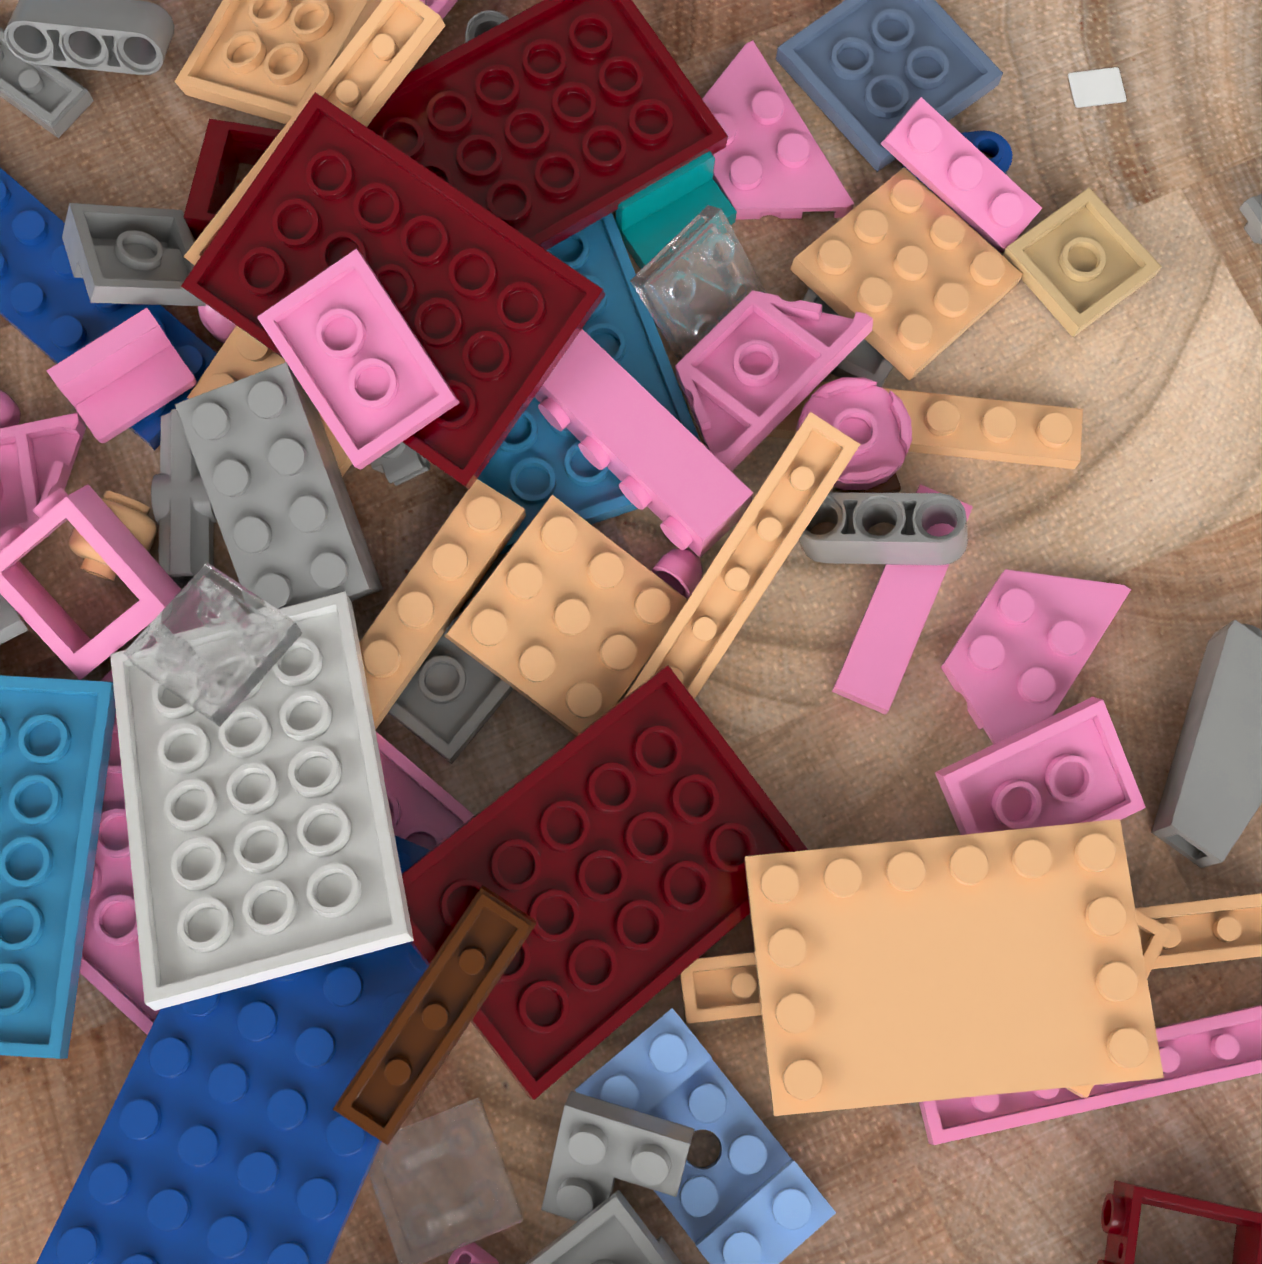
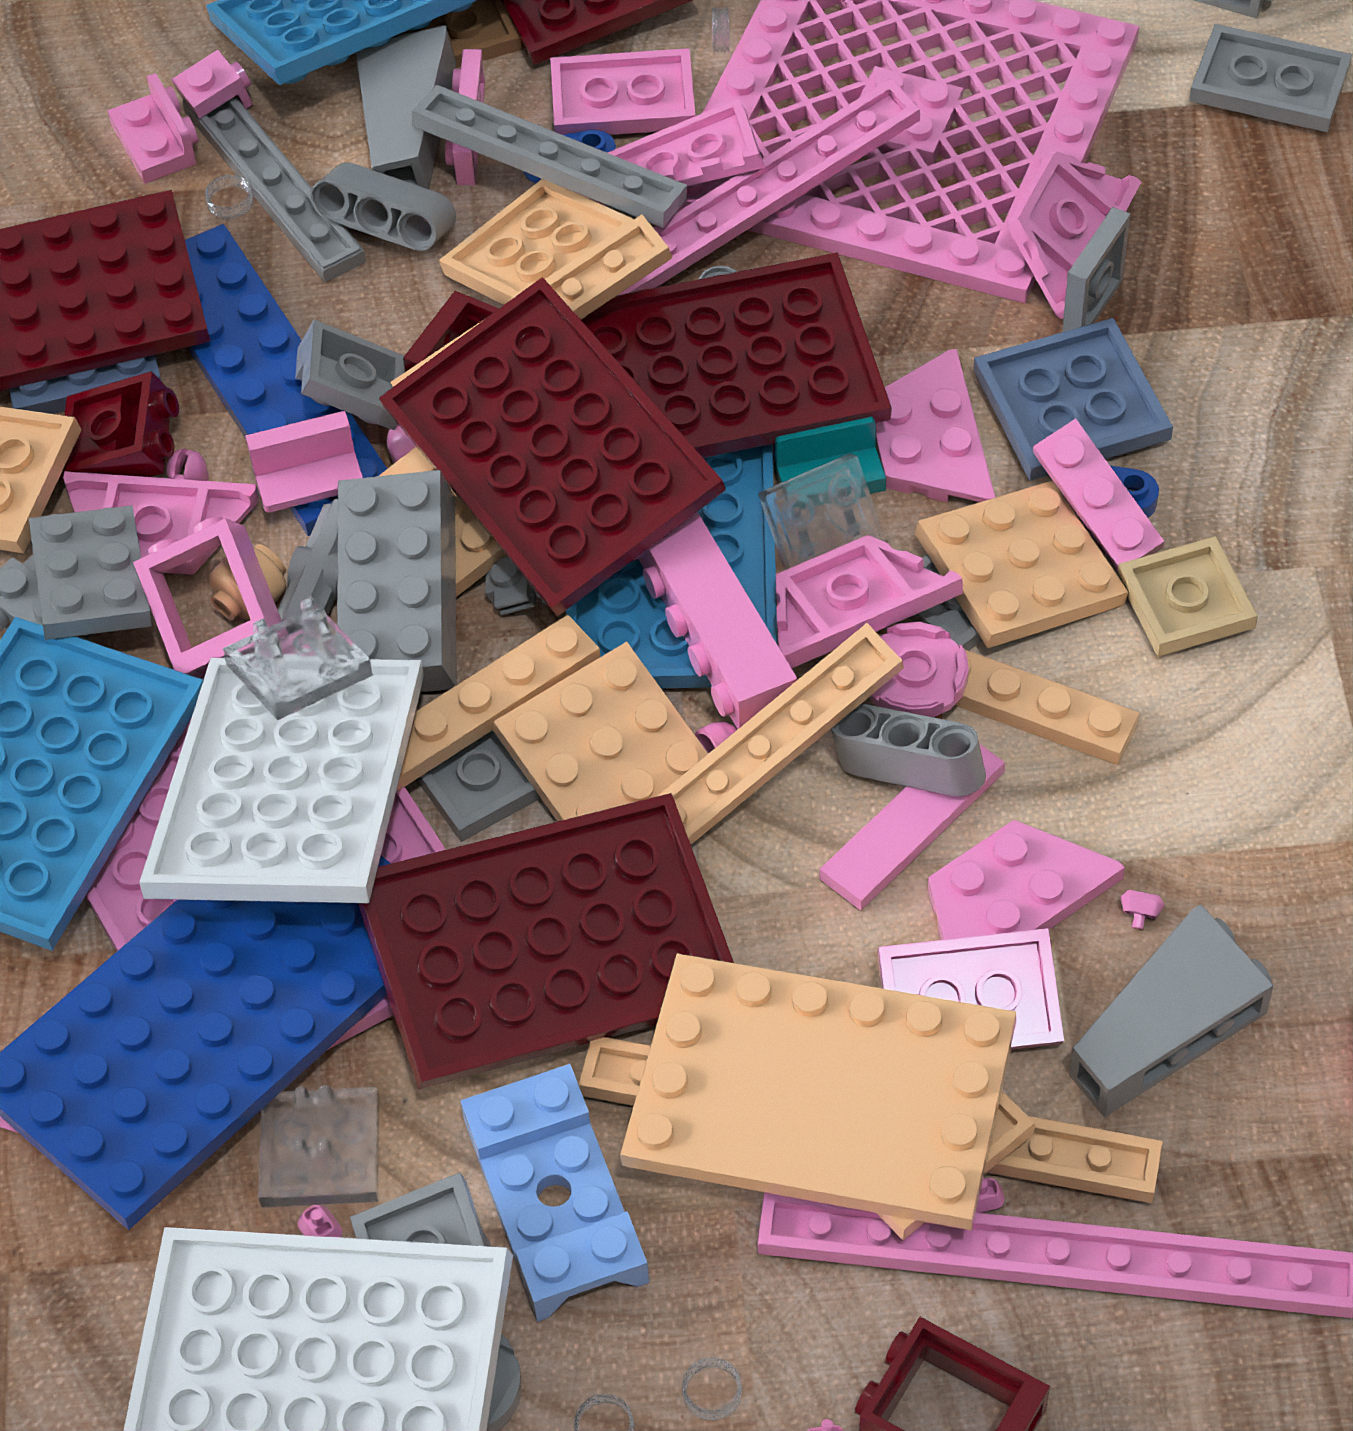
camera: 25 degrees right, 20 degrees down
bright pink plate [257,249,460,470] -> none
reddish brown tile [333,885,536,1145] -> none
light grey plate [541,1091,694,1222] -> none
white sticker [1068,67,1127,108] -> none
none -> bright pink rock [1120,890,1165,930]

